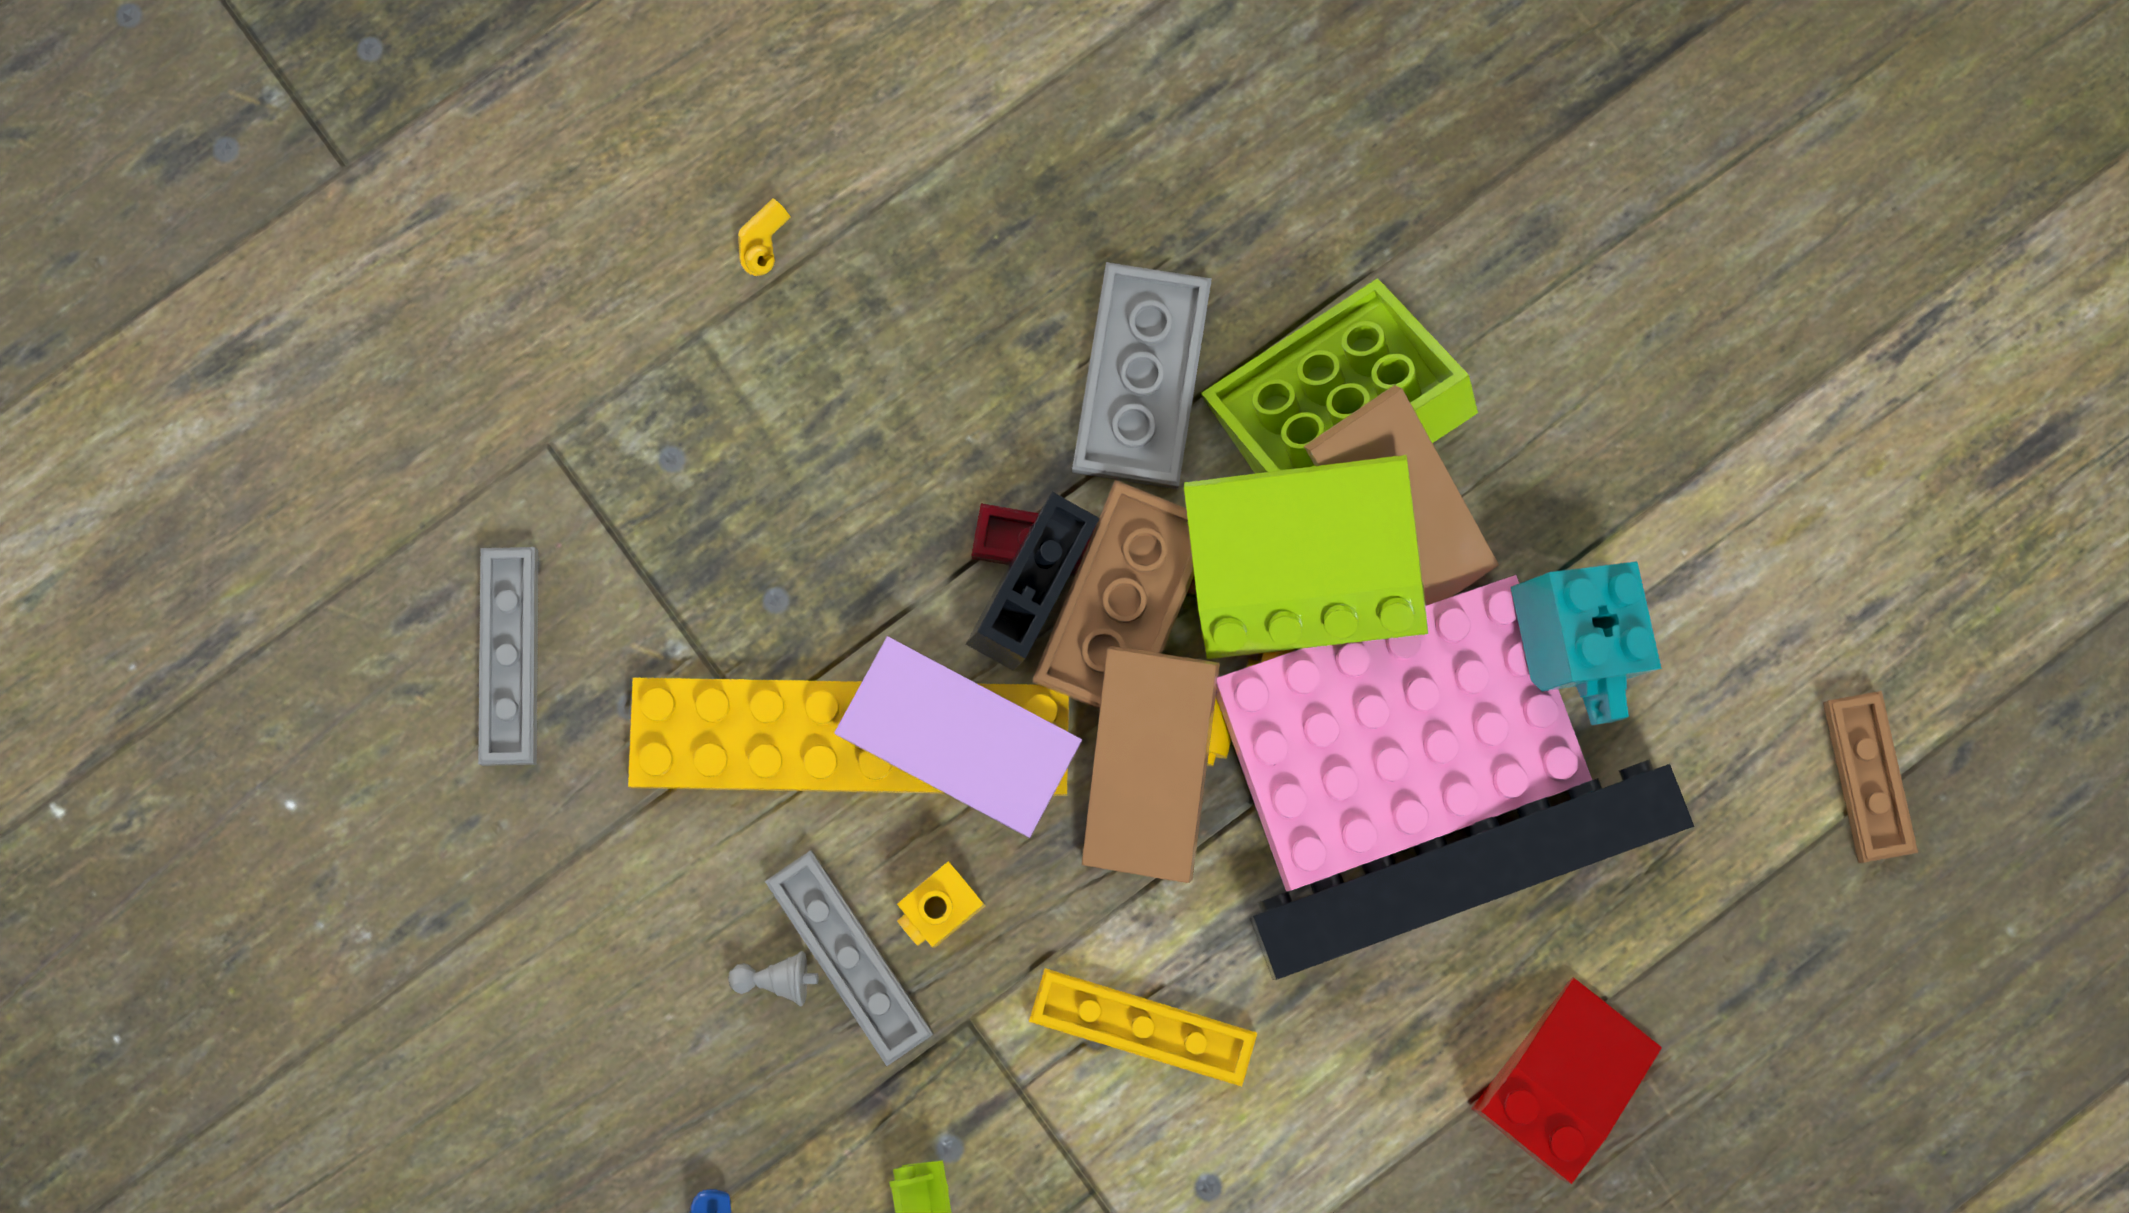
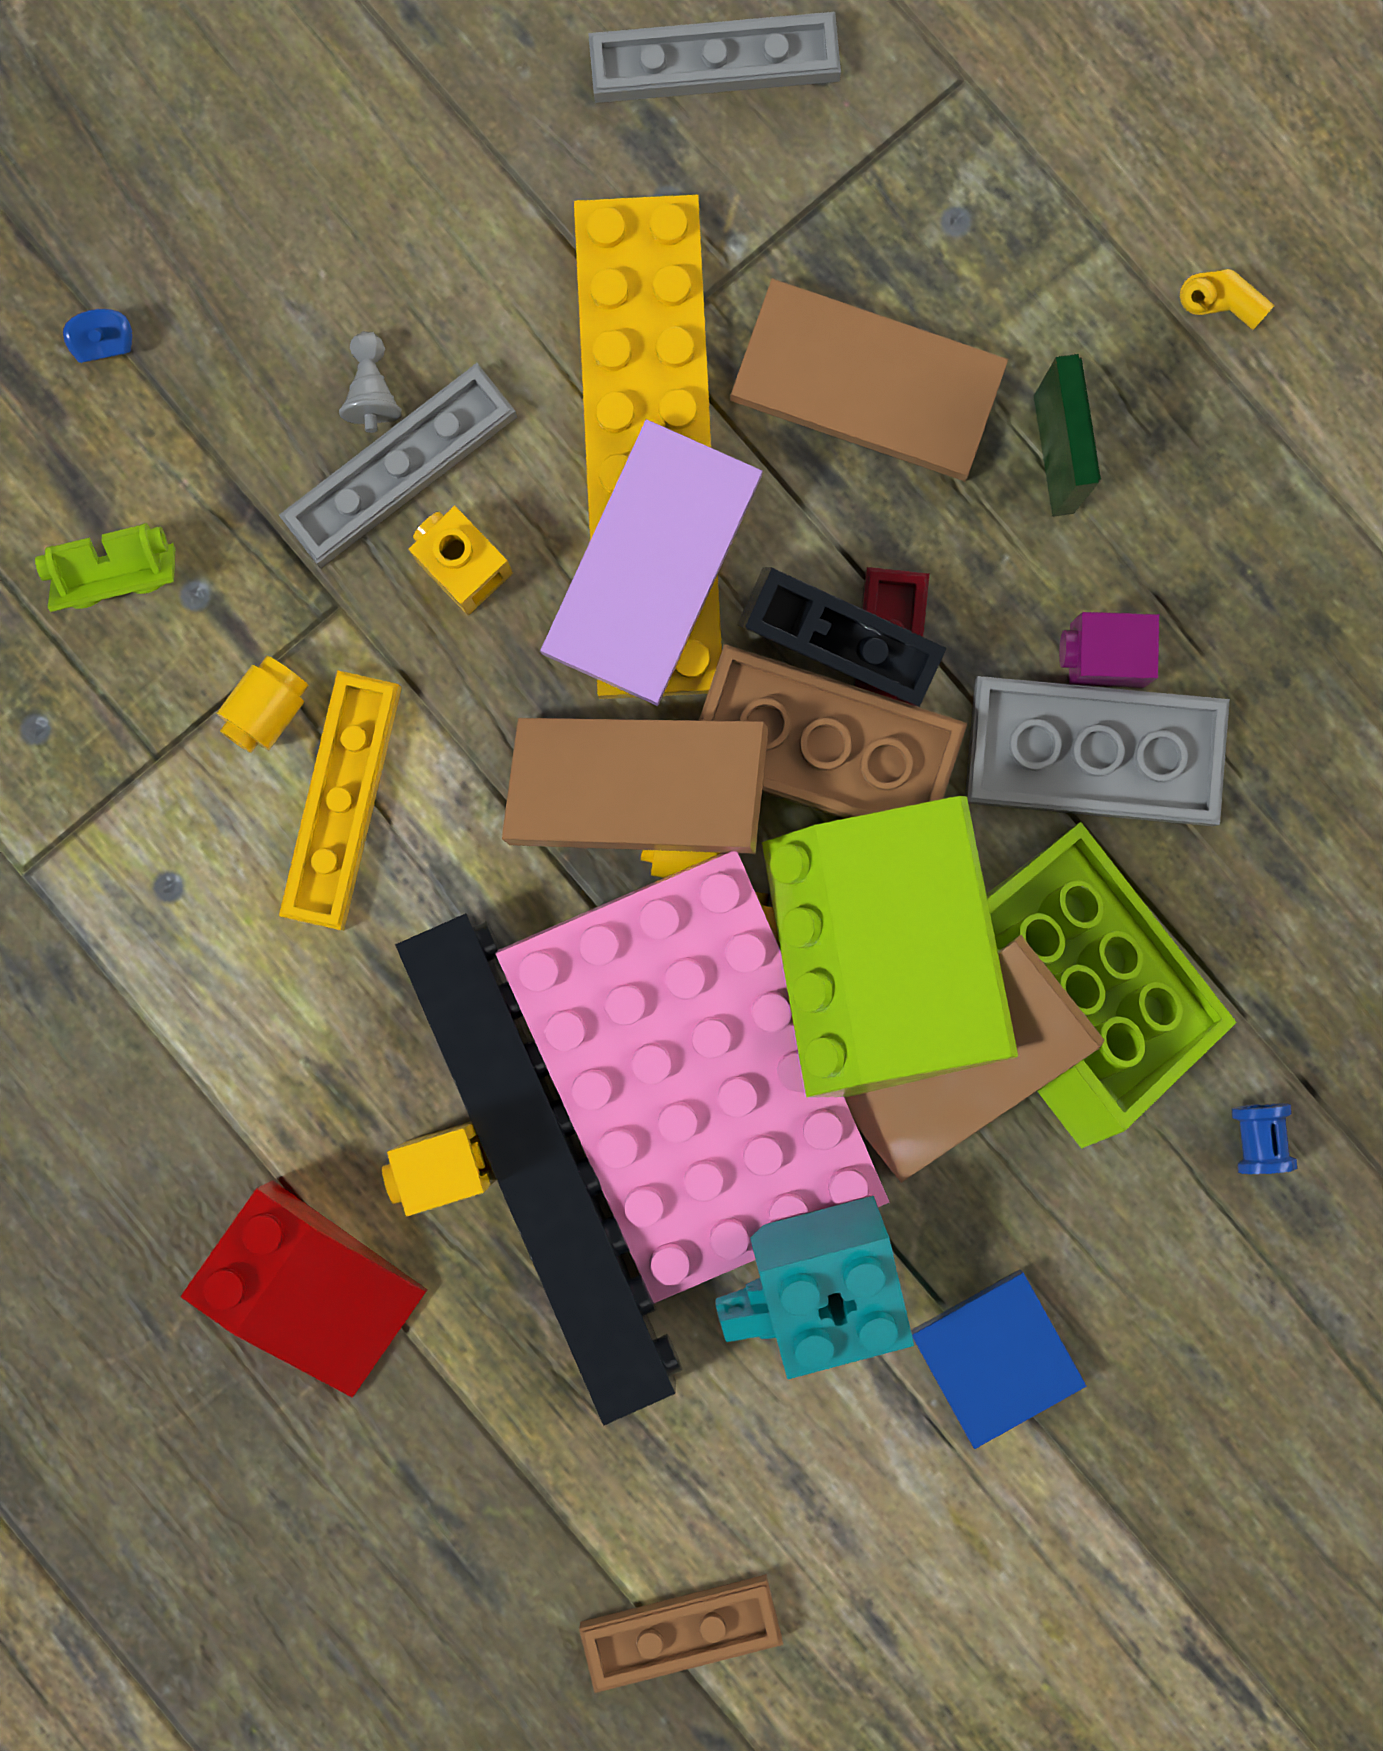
camera: 85 degrees right, 5 degrees up
none -> yellow brick [216,656,309,753]
none -> yellow brick [382,1122,497,1217]
none -> medium nougat tile [730,278,1008,481]
none -> blue tile [911,1270,1087,1450]
none -> dark green tile [1034,354,1101,517]
none -> magenta brick [1059,612,1160,688]
none -> blue bush [1232,1103,1298,1174]

